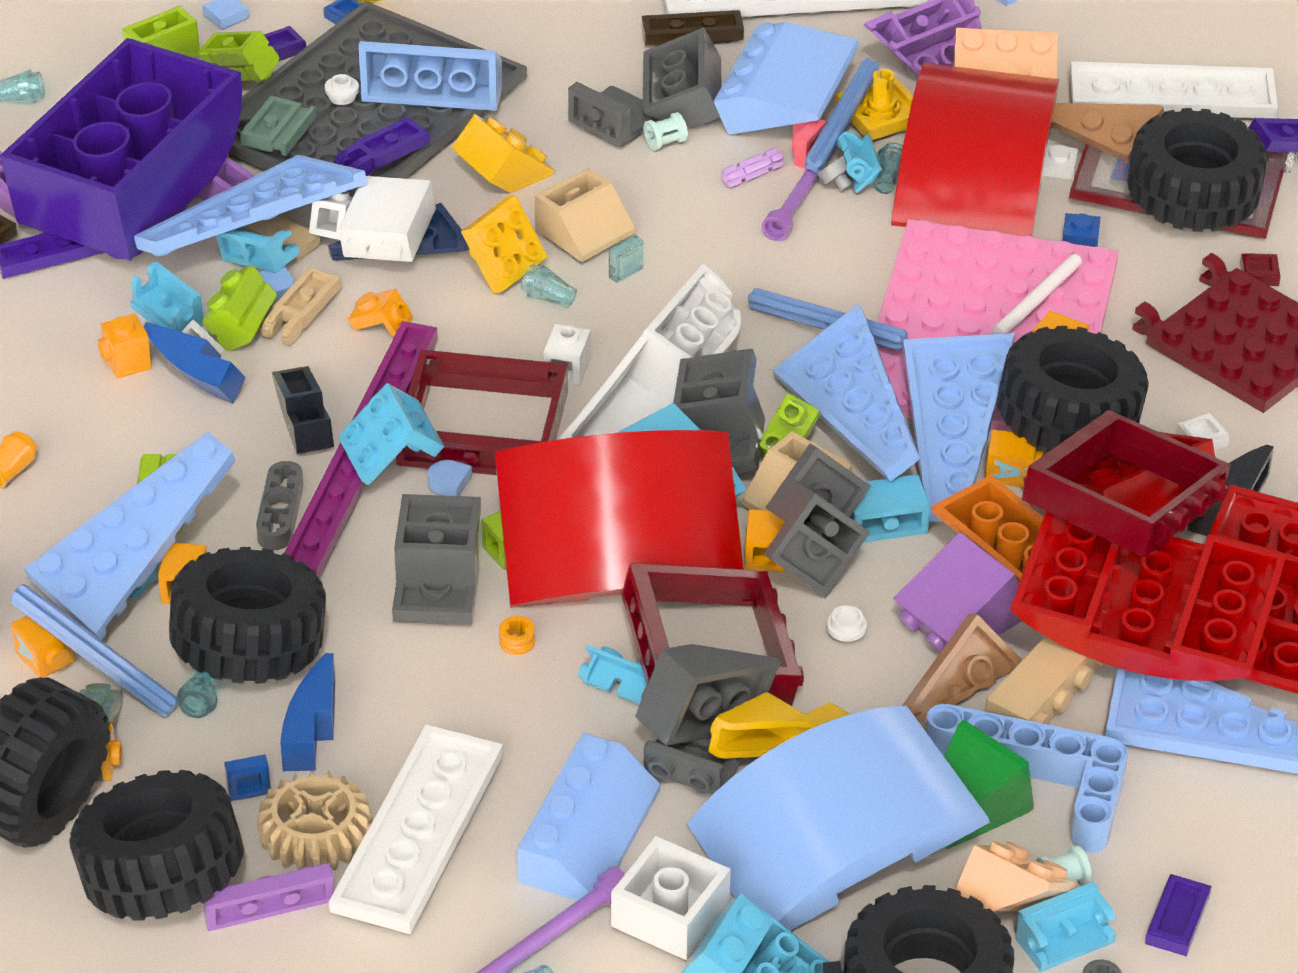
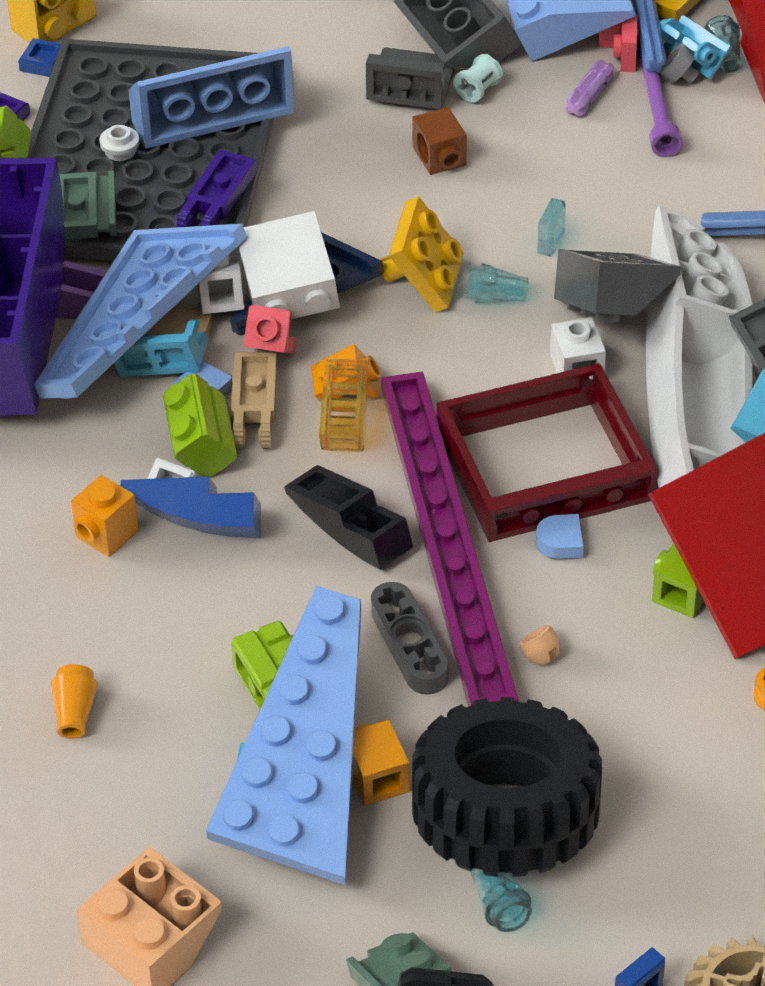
camera: 25 degrees left, 5 degrees up
medium blue axle [10,584,178,717] -> none
light orange brick [11,615,75,678] -> none
medium azure hinge [130,261,204,332] -> none
blue slope [280,653,336,771] -> none
medium azure bracket [339,383,445,485] -> none
dark grey bracket [392,494,481,625] -> none
yellow slope [451,114,555,193] -> none
tan slope [535,167,635,262] -> none
none -> coral bracket [243,305,297,354]
none -> clear yellow slope [319,359,369,452]
none -> dark orange brick [412,107,467,175]
none -> light nougat hinge [519,625,560,665]
none -> dark grey slope [554,249,681,322]

